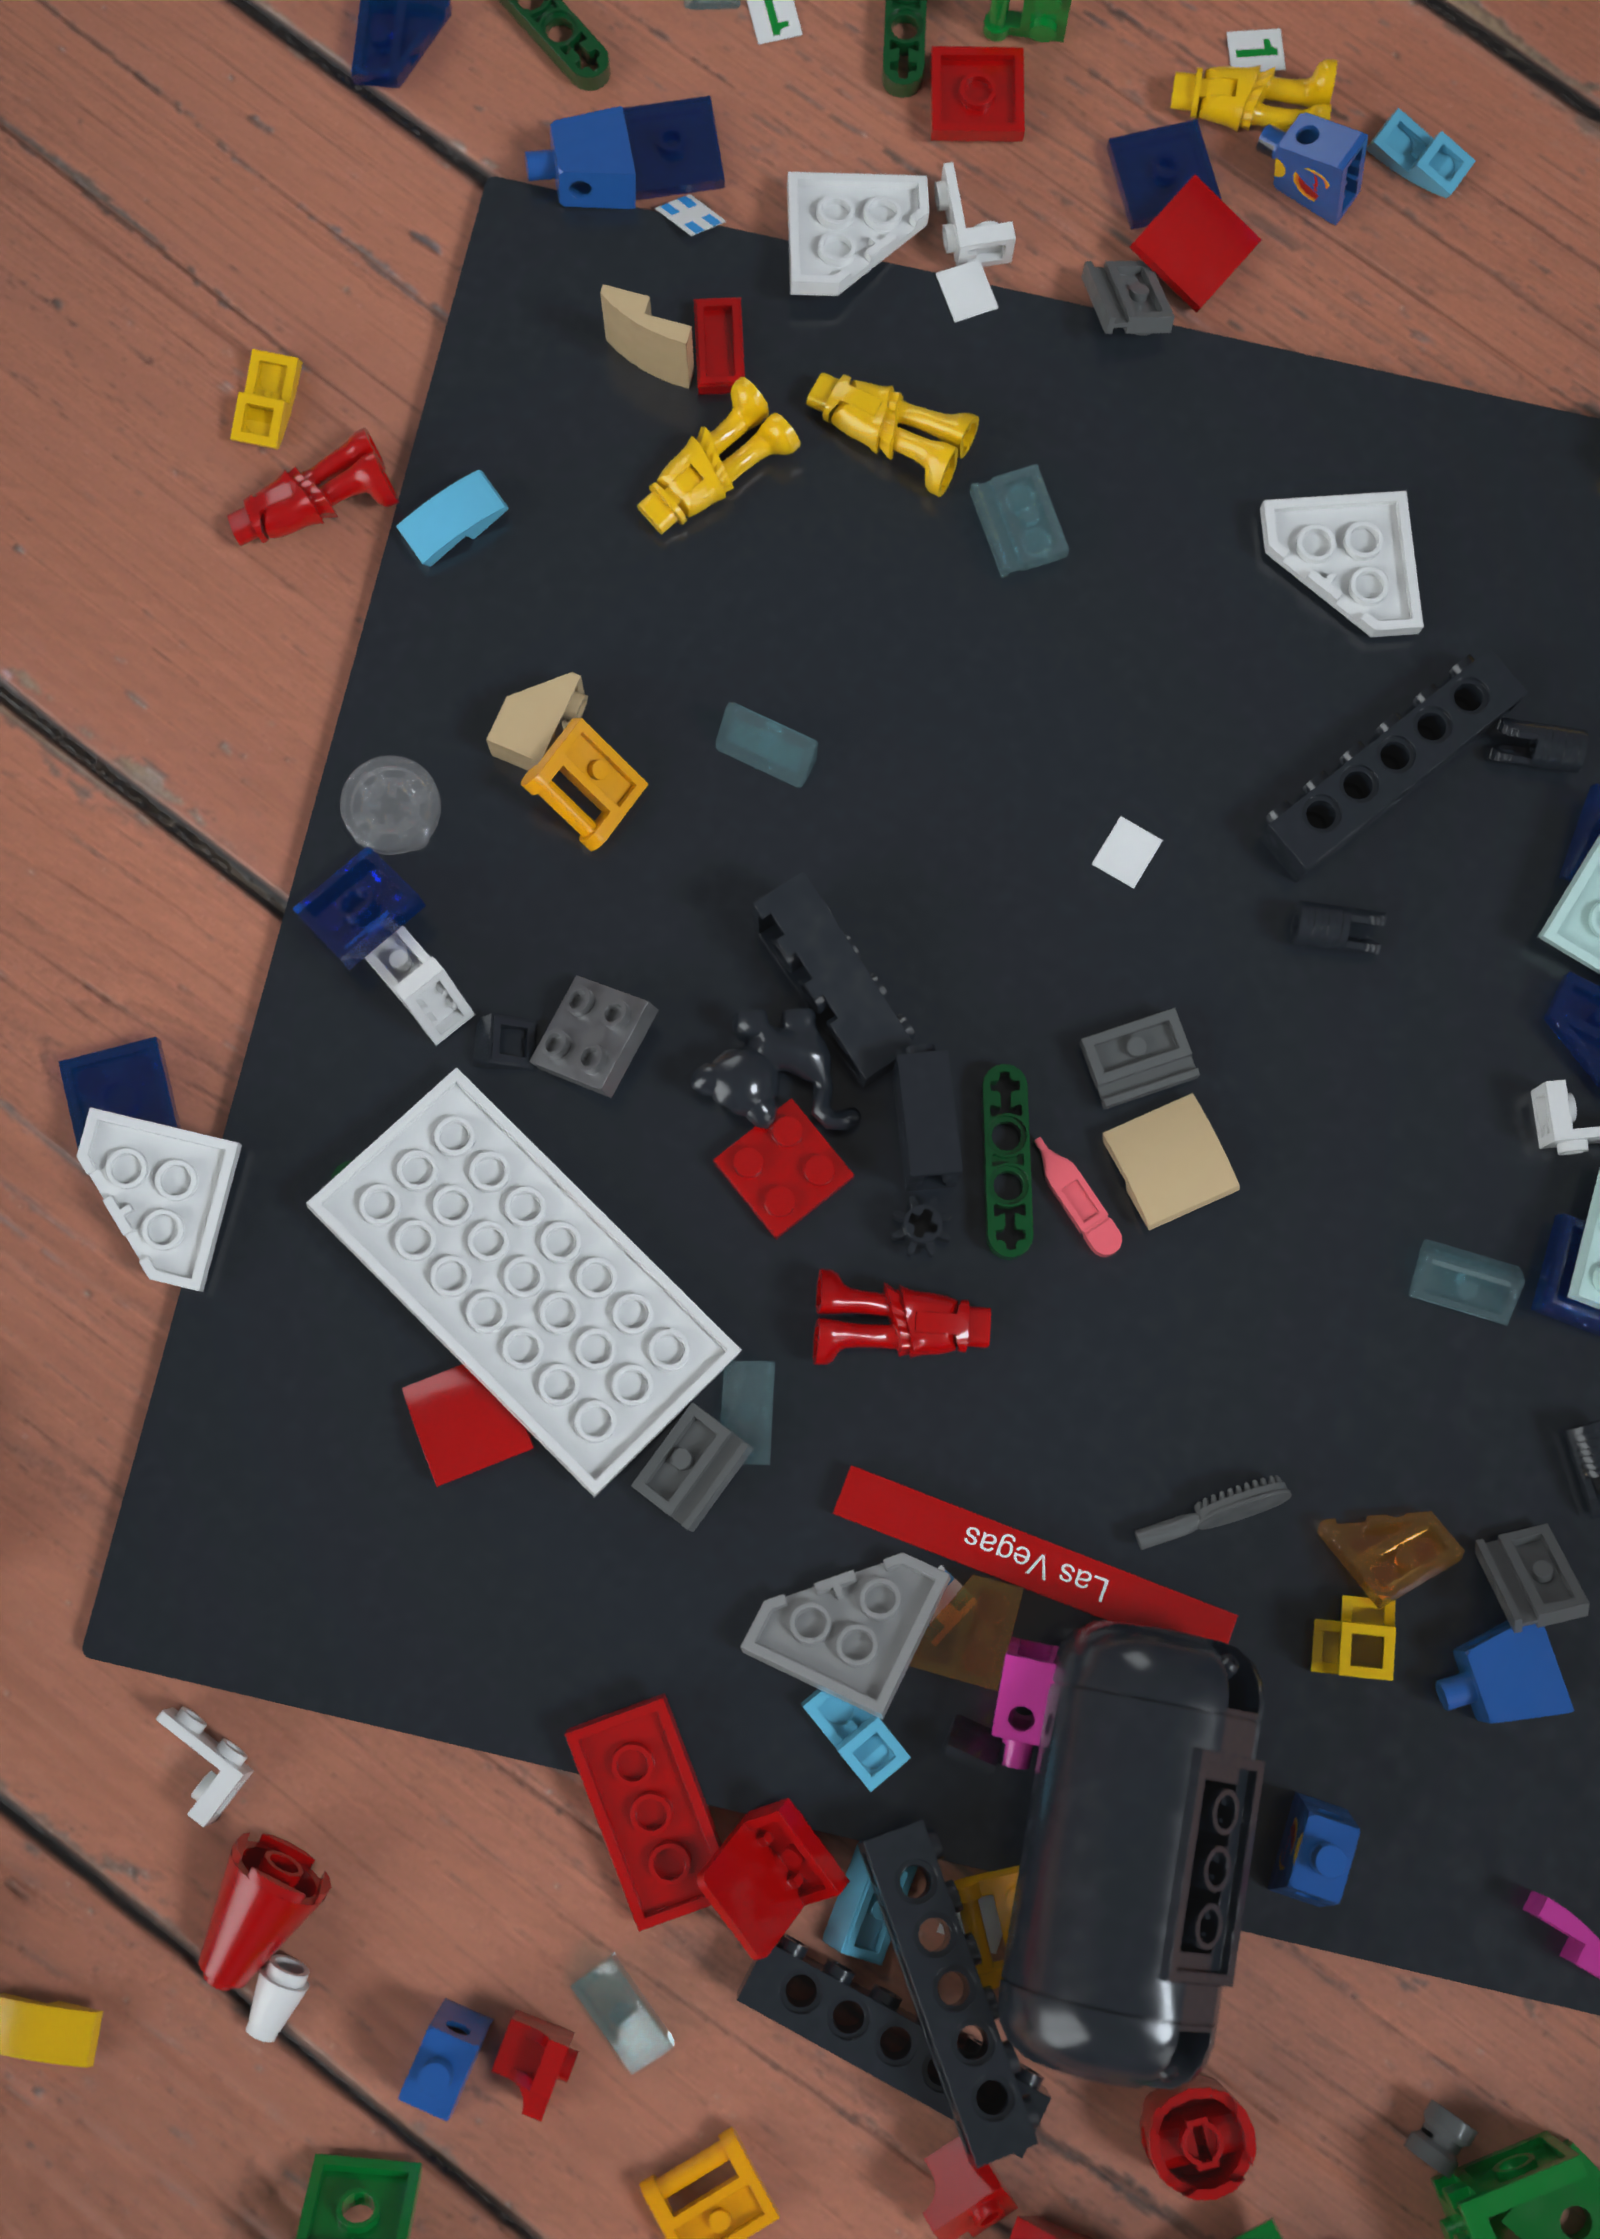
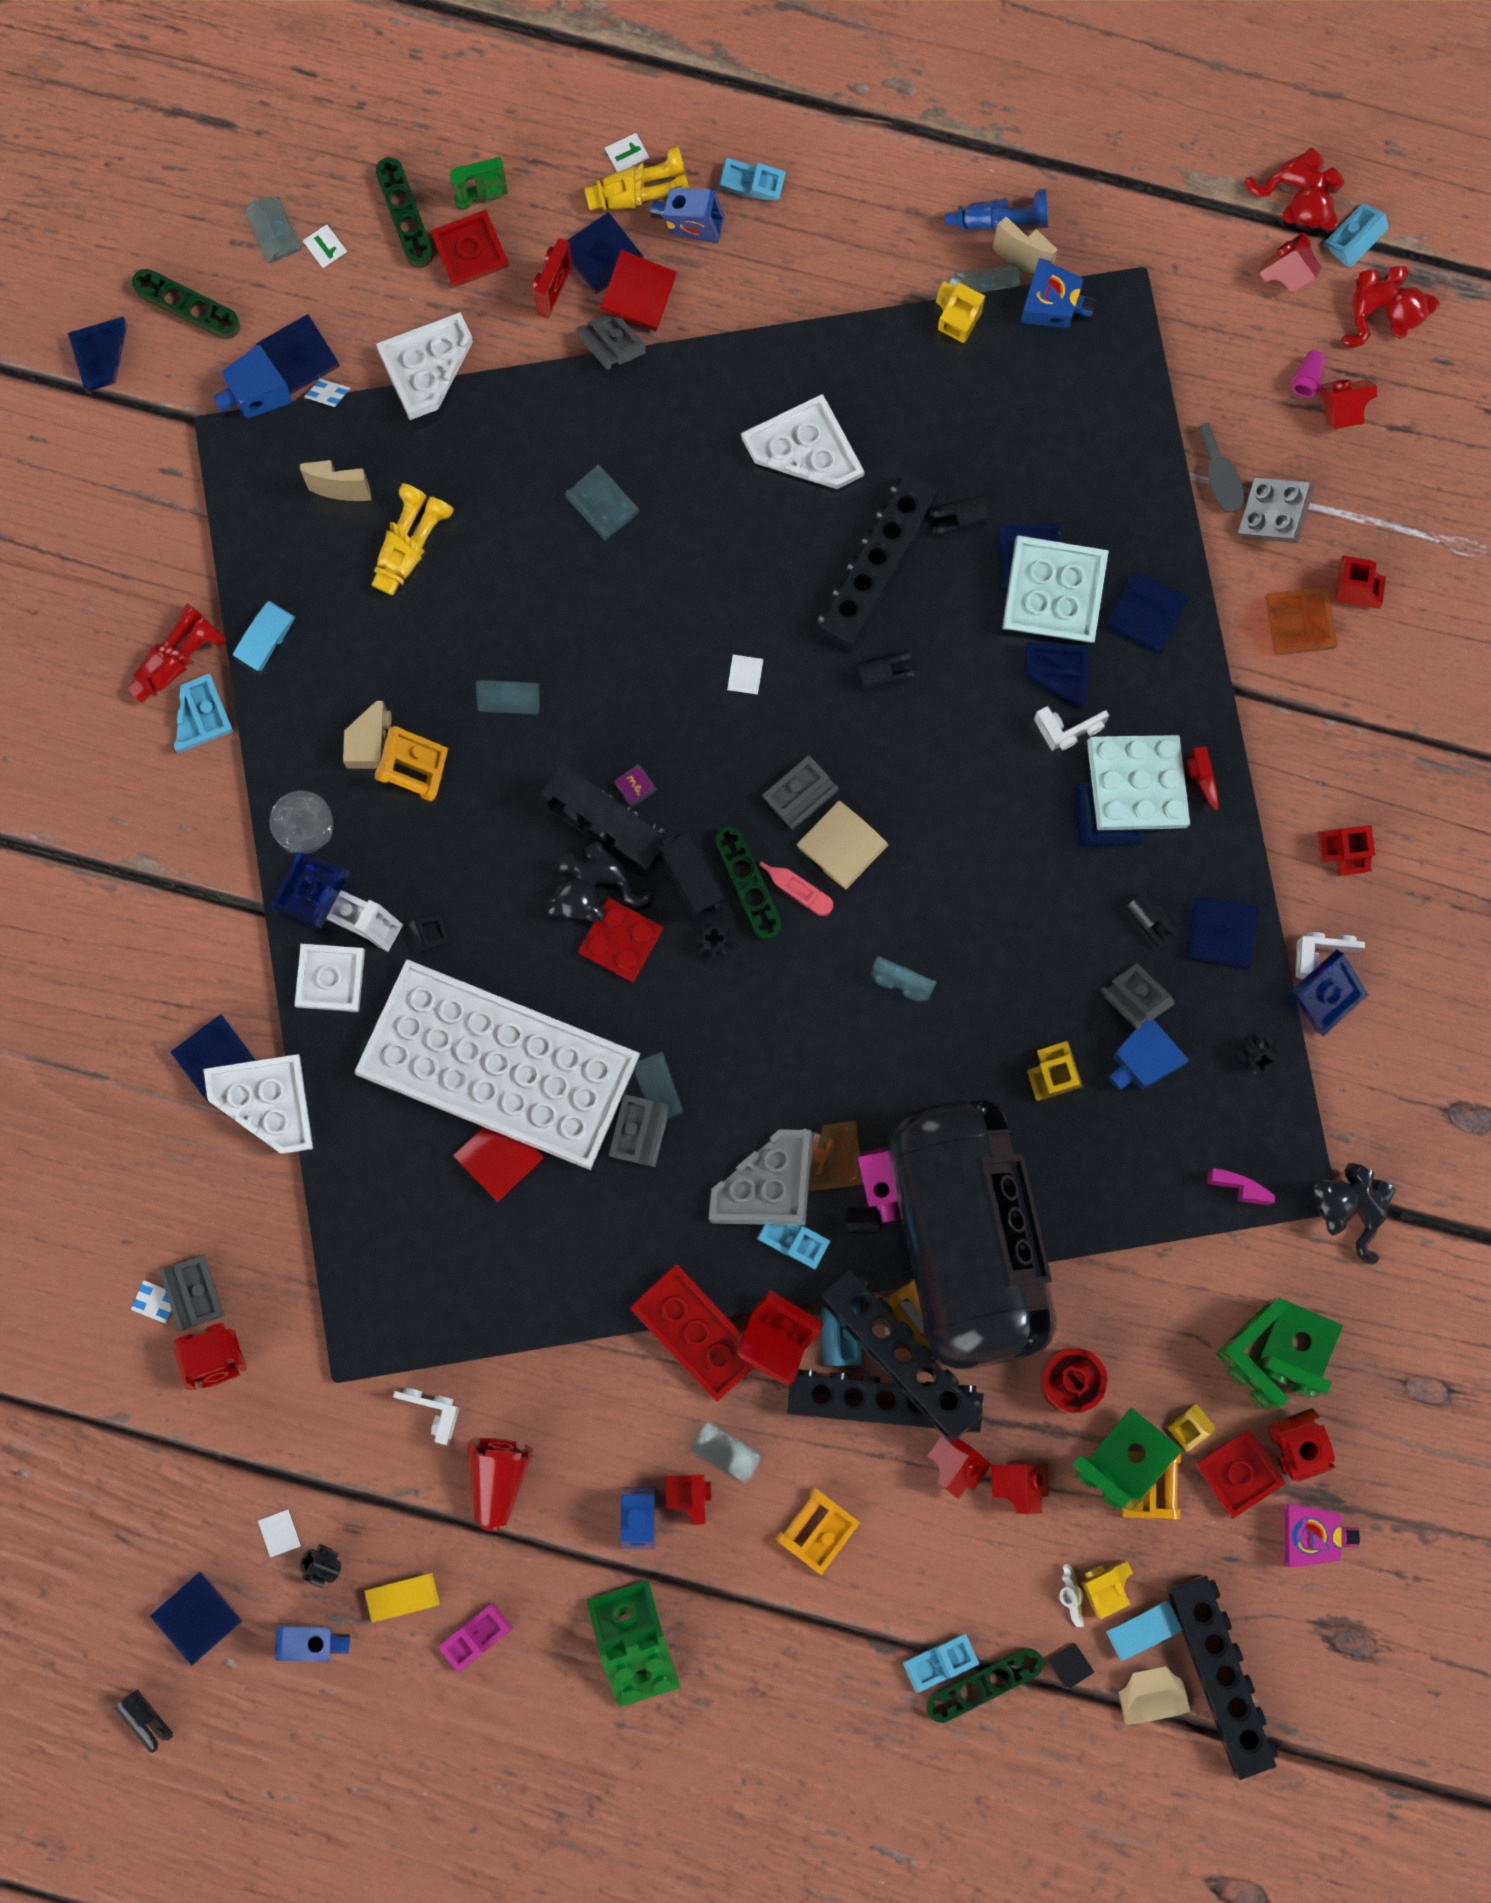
camera: 20 degrees left, 0 degrees up
yellow slope [230,349,303,450] -> none
white cone [246,1955,310,2042] -> none
flat silver plate [529,975,659,1098] -> none
red tile [694,297,745,395] -> none
yellow piece [806,372,979,497] -> none
red piece [813,1268,991,1365] -> none
red tile [832,1465,1238,1644] -> none
white bracket [934,162,1016,267] -> none
white sticker [935,259,999,322] -> none
dark grey piece [1134,1475,1292,1550] -> none
blue torso [1267,1792,1360,1907] -> none
clear orange wing [1317,1511,1464,1609] -> none
dark grey wheel [1404,2099,1478,2179] -> none
clear light blue slope [1409,1239,1525,1325] -> none
none -> medium azure wing [174,673,234,754]
none -> white plate [295,944,365,1012]
none -> dark pink slope [438,1602,513,1673]
none -> red plate [532,238,573,319]
none -> magenta tile [613,764,657,808]
none -> clear light blue plate [871,956,936,1002]

